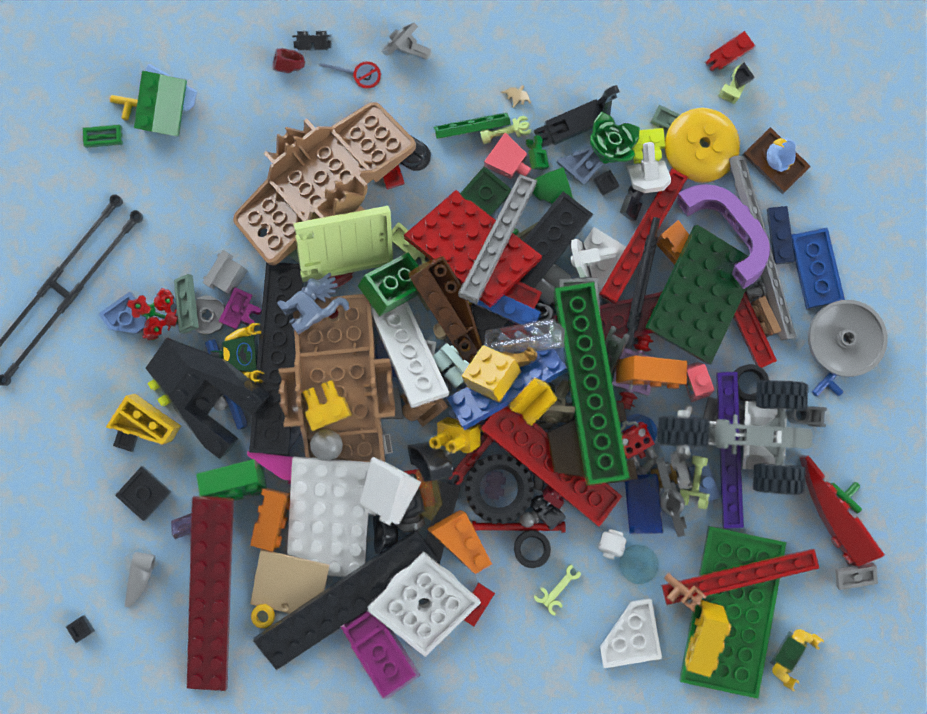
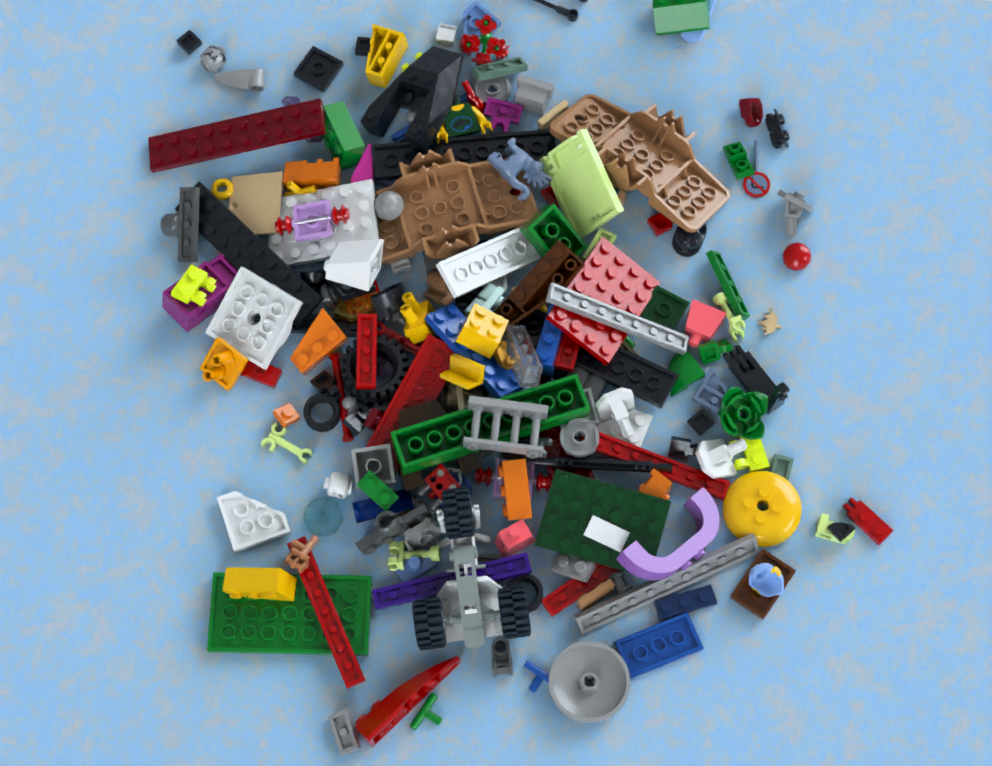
camera: 80 degrees right, 15 degrees down
yellow brick [302,380,352,431] -> none
torso [770,629,824,691] -> none
none -> dark grey plate [160,187,200,262]
none -> neon yellow plate [171,264,216,306]
none -> light orange plate [199,337,249,391]
none -> light grey head [200,46,227,73]
none -> orange plate [273,403,301,428]
none -> lavender plate [275,199,350,243]
none -> yellow piece [284,181,317,197]
none -> black plate [310,370,342,400]
none -> light grey brick [351,444,397,491]
none -> red plate [356,314,377,389]
none -> green plate [356,470,399,511]
none -> white tile [436,23,457,45]
none -> red plate [461,80,485,113]
none -> light grey fence [463,395,548,458]
none -> tan tile [537,99,569,130]
none -> light grey plate [551,553,596,583]
none -> light grey plate [560,418,600,457]
none -> white sticker [584,515,630,553]
none -> green slope [723,141,754,180]
none -> red hair [782,242,811,271]

